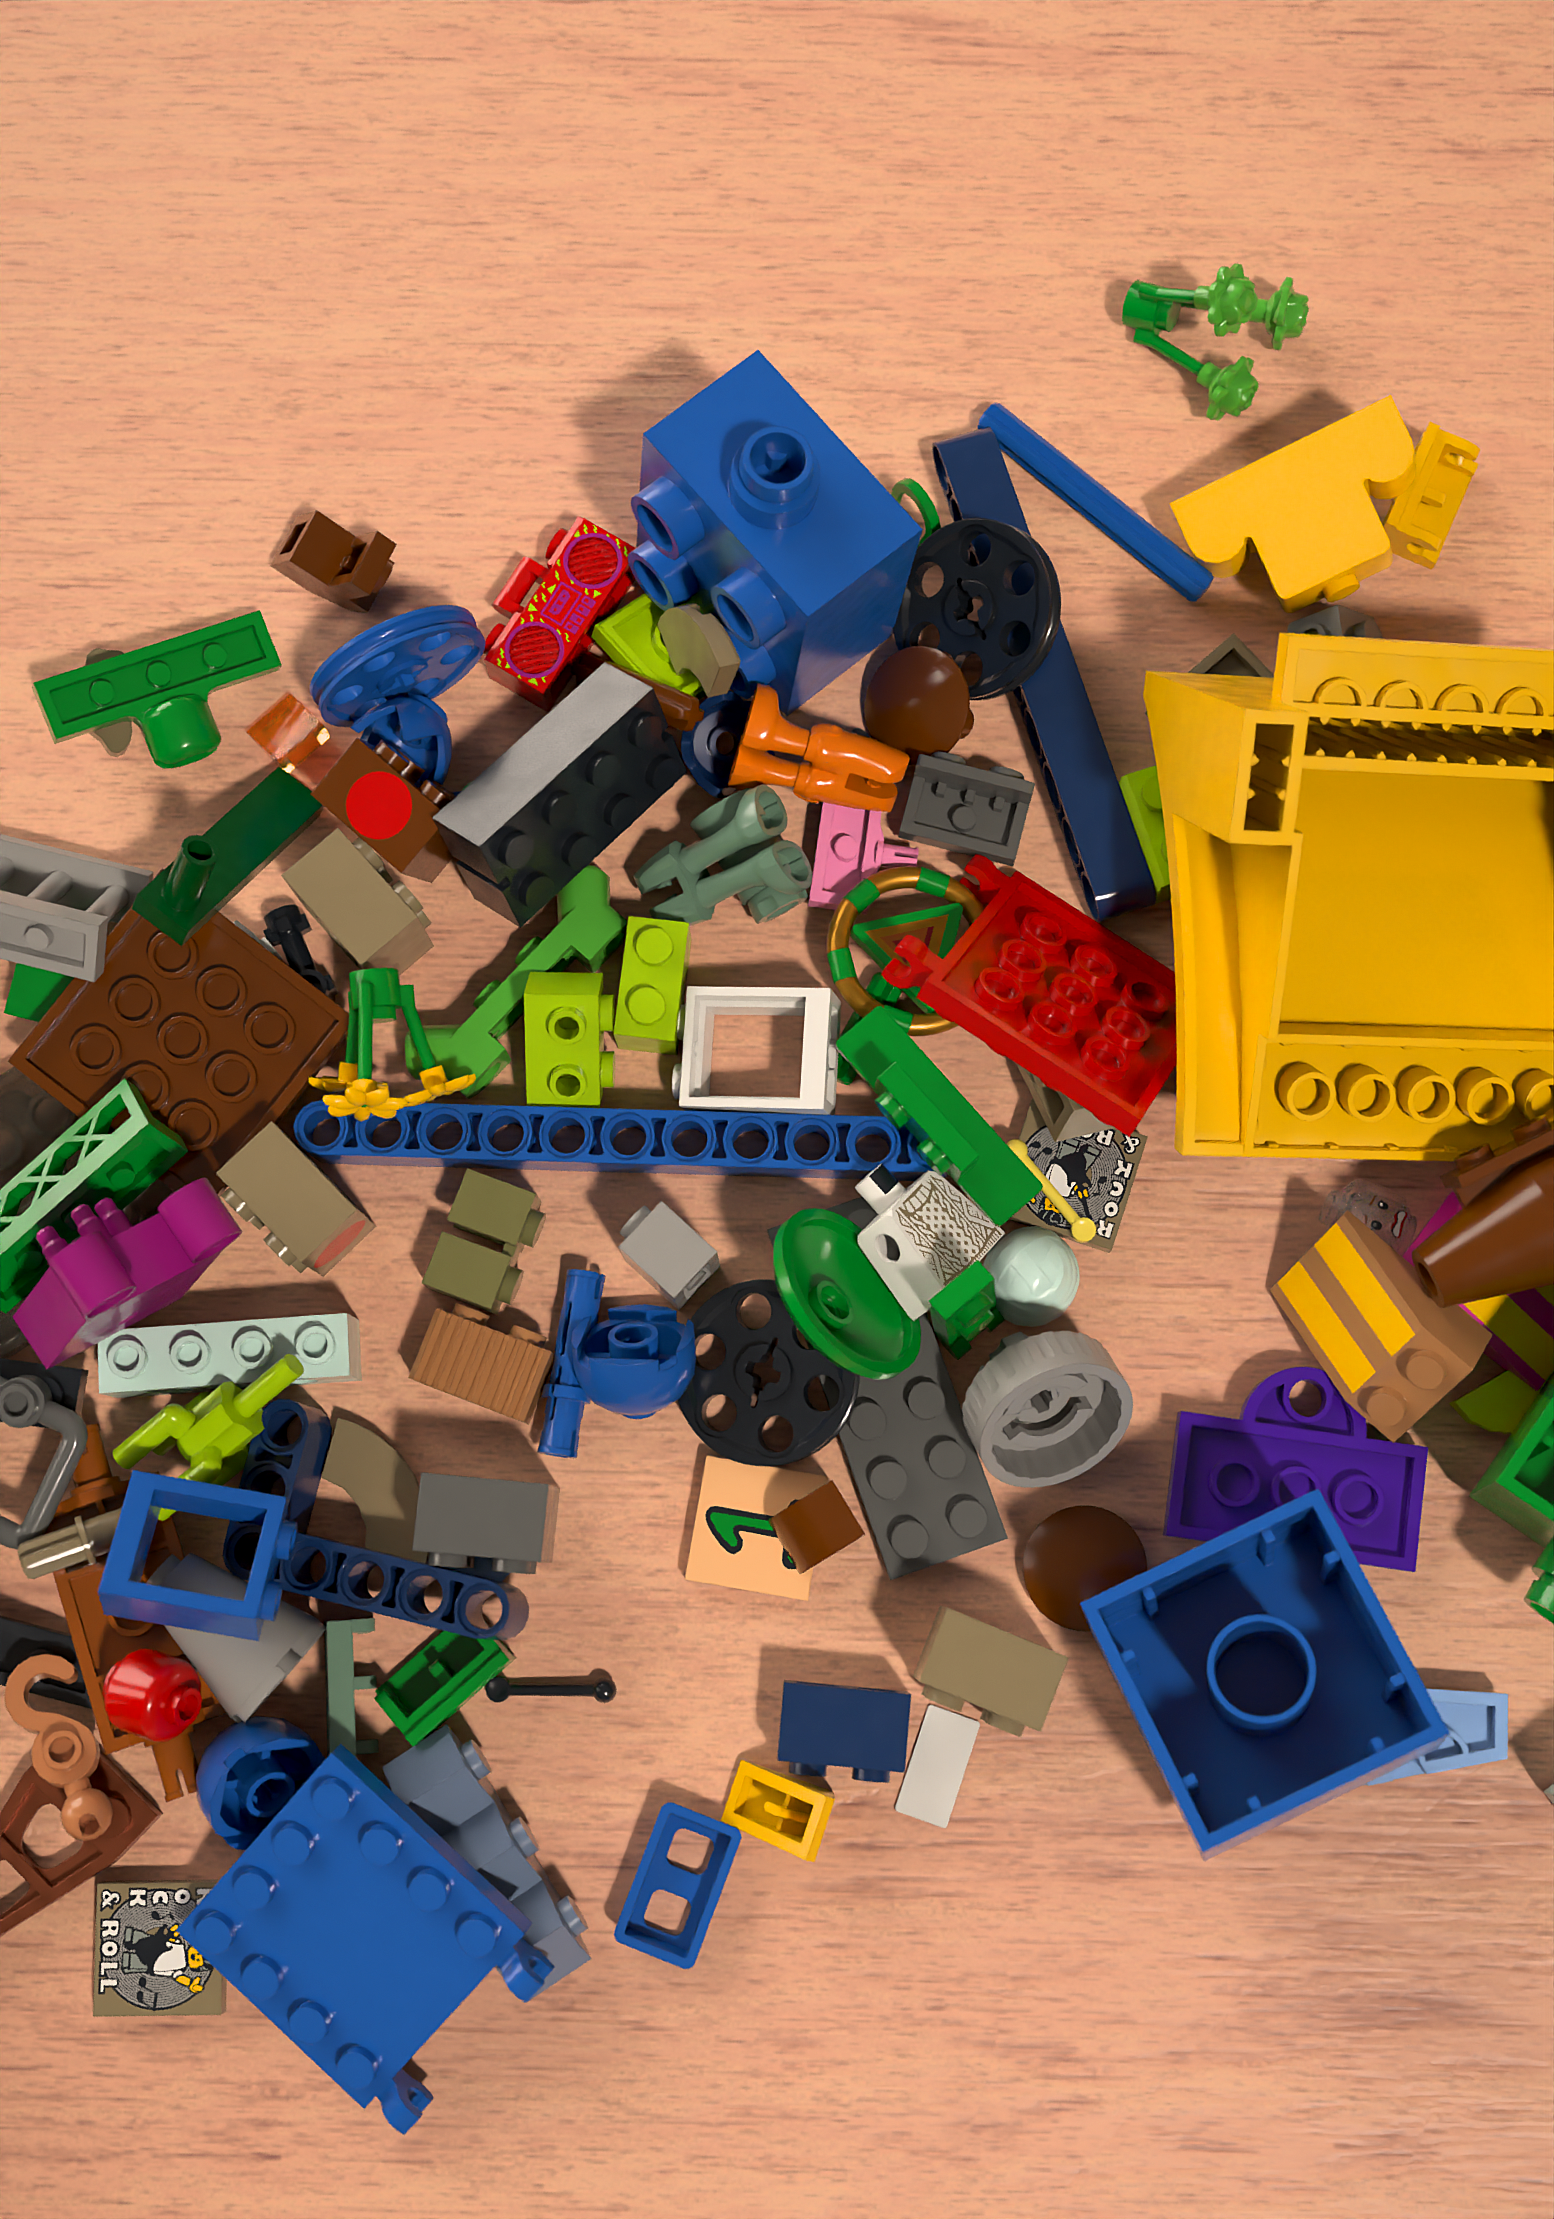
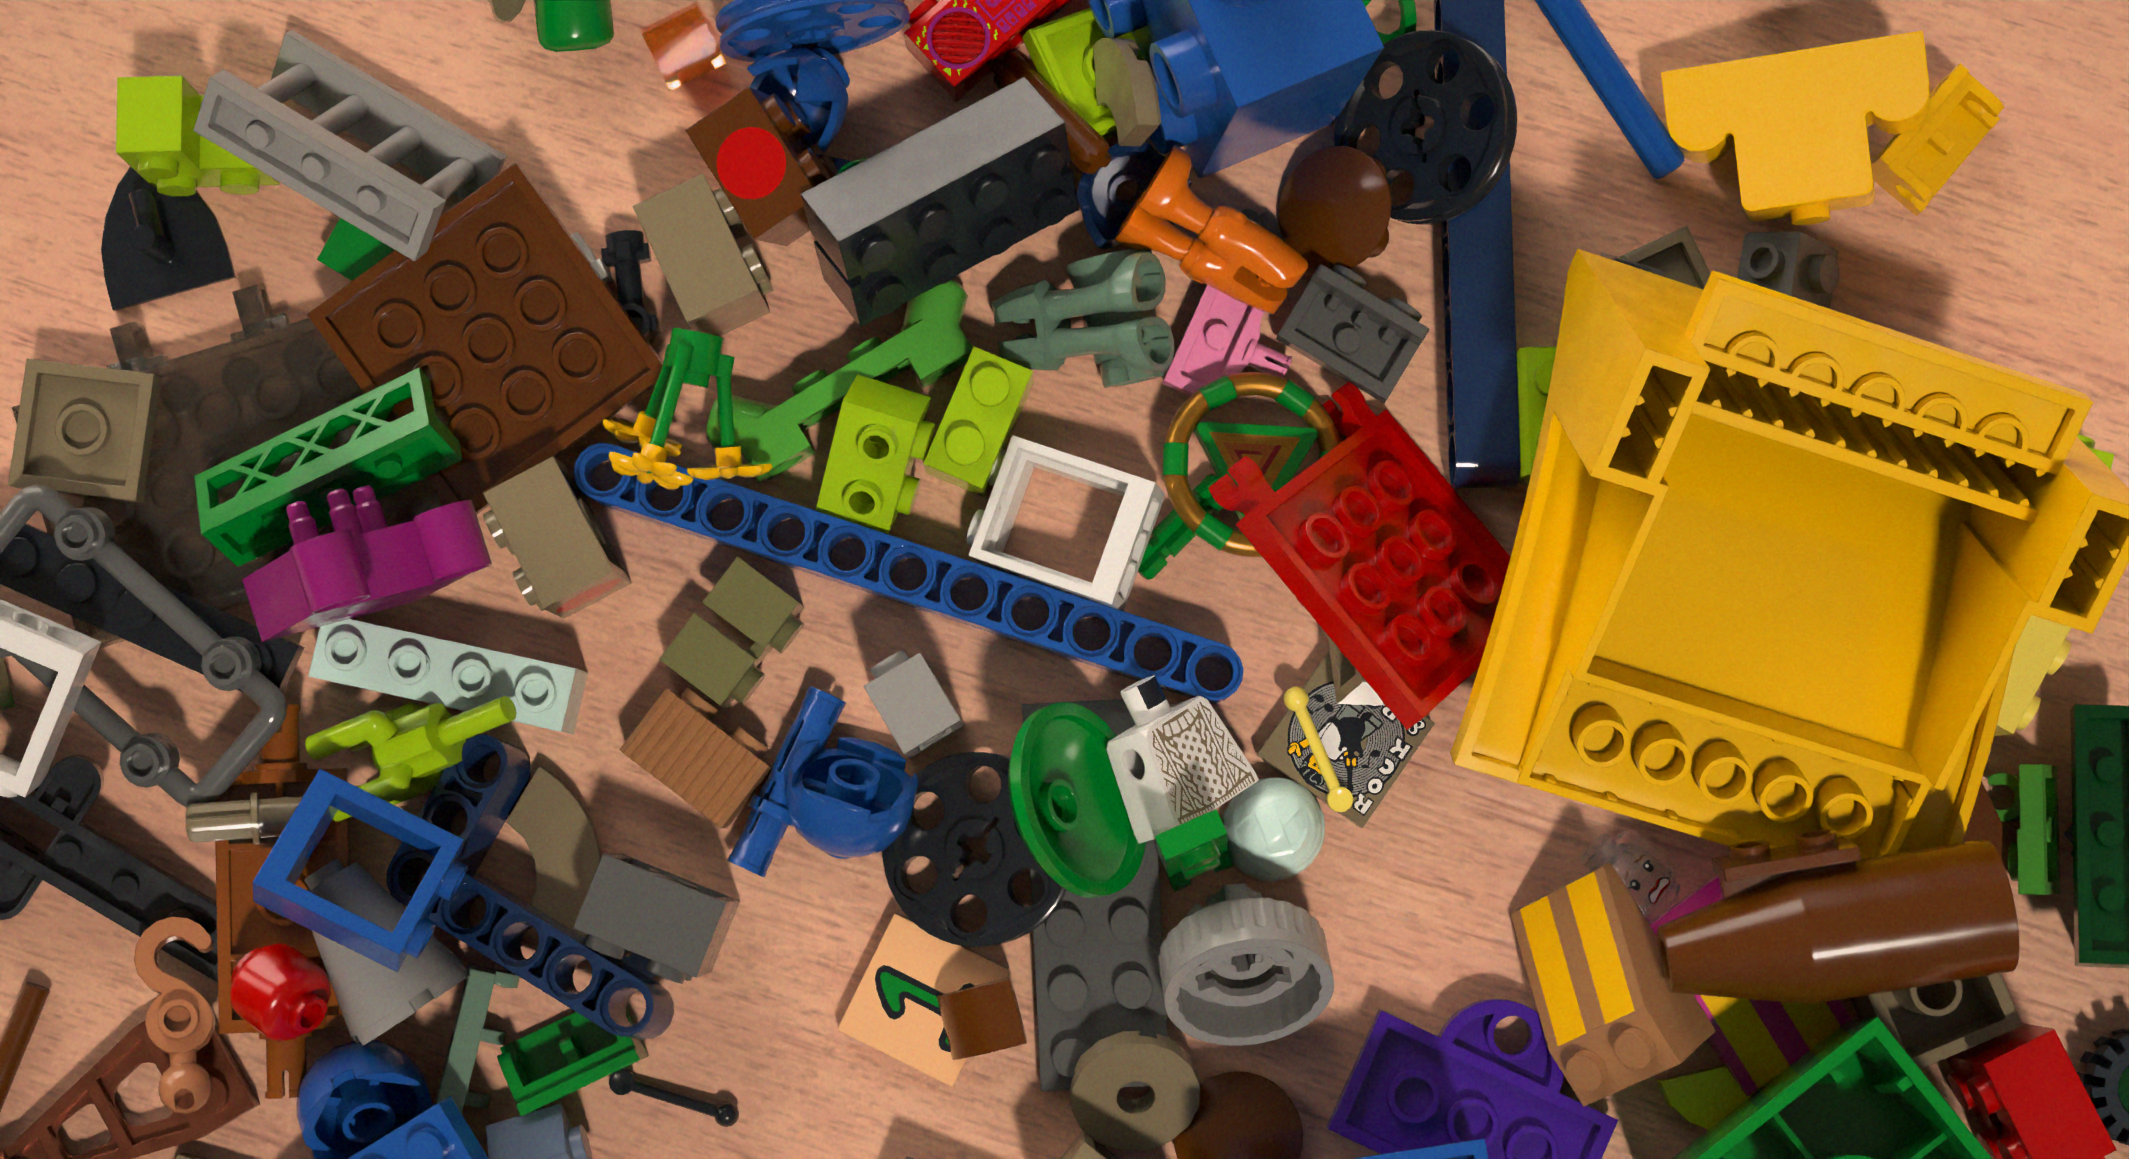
camera: 15 degrees right, 5 degrees up
dark green piece [131,767,324,946] -> none
green bracket [836,1006,1043,1227] -> none
none -> dark tan tile [1070,1031,1200,1151]

